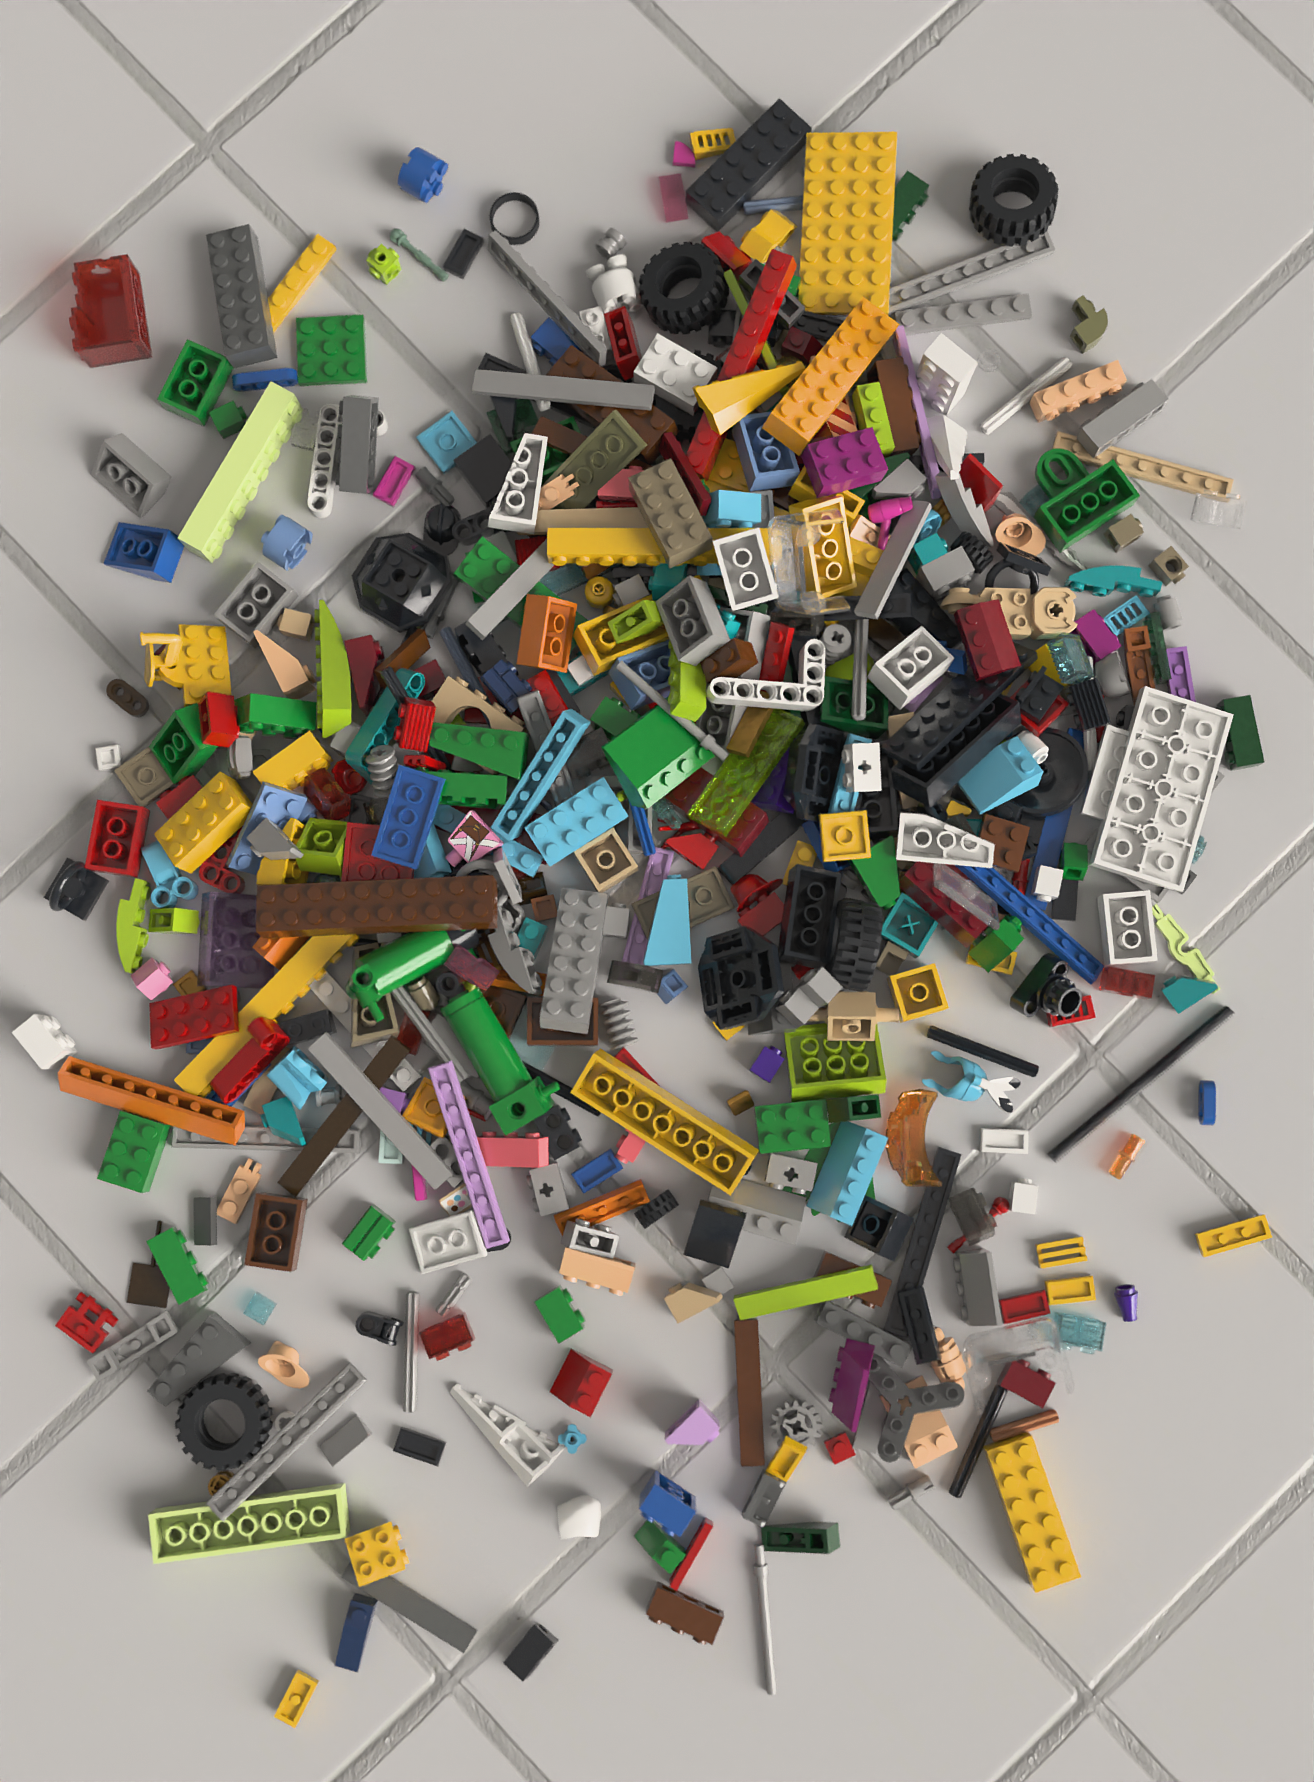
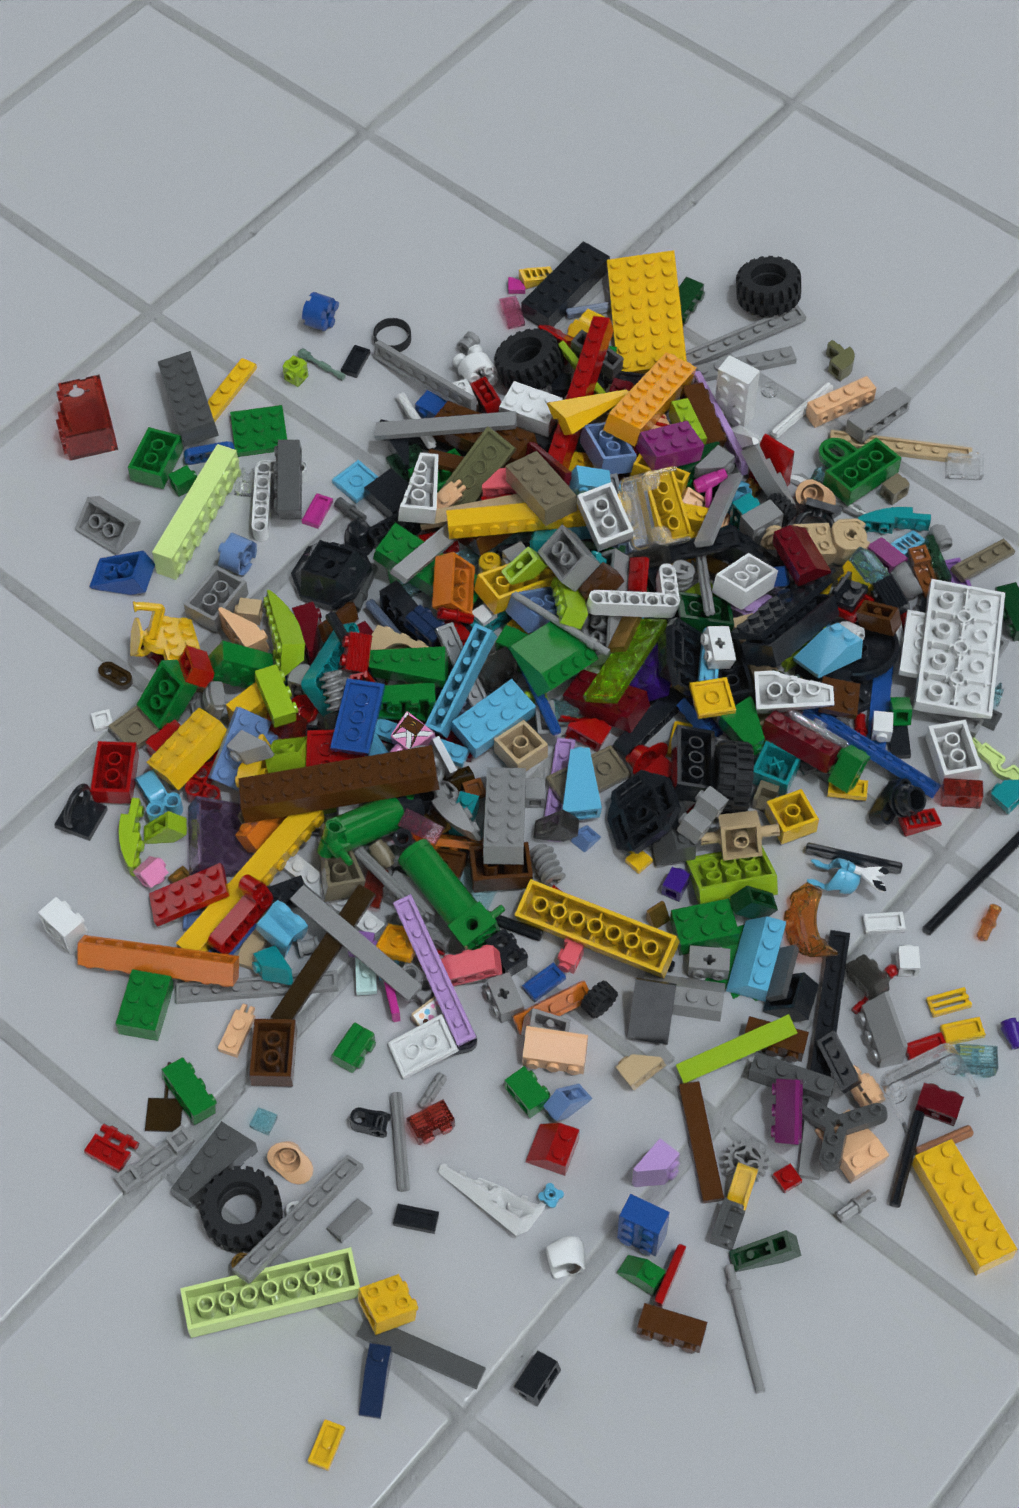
camera: 10 degrees left, 25 degrees down
dark grey tile [194,1197,217,1246] -> none
dark tan brick [1148,546,1189,586] -> none
none -> lime brick [255,664,298,728]
none -> red axle [437,607,474,624]
none -> medium blue slope [543,1084,592,1121]
none -> dark grey tile [766,945,799,1002]
none -> reddish brown brick [856,600,902,636]
none -> dark tan tile [950,538,1015,583]

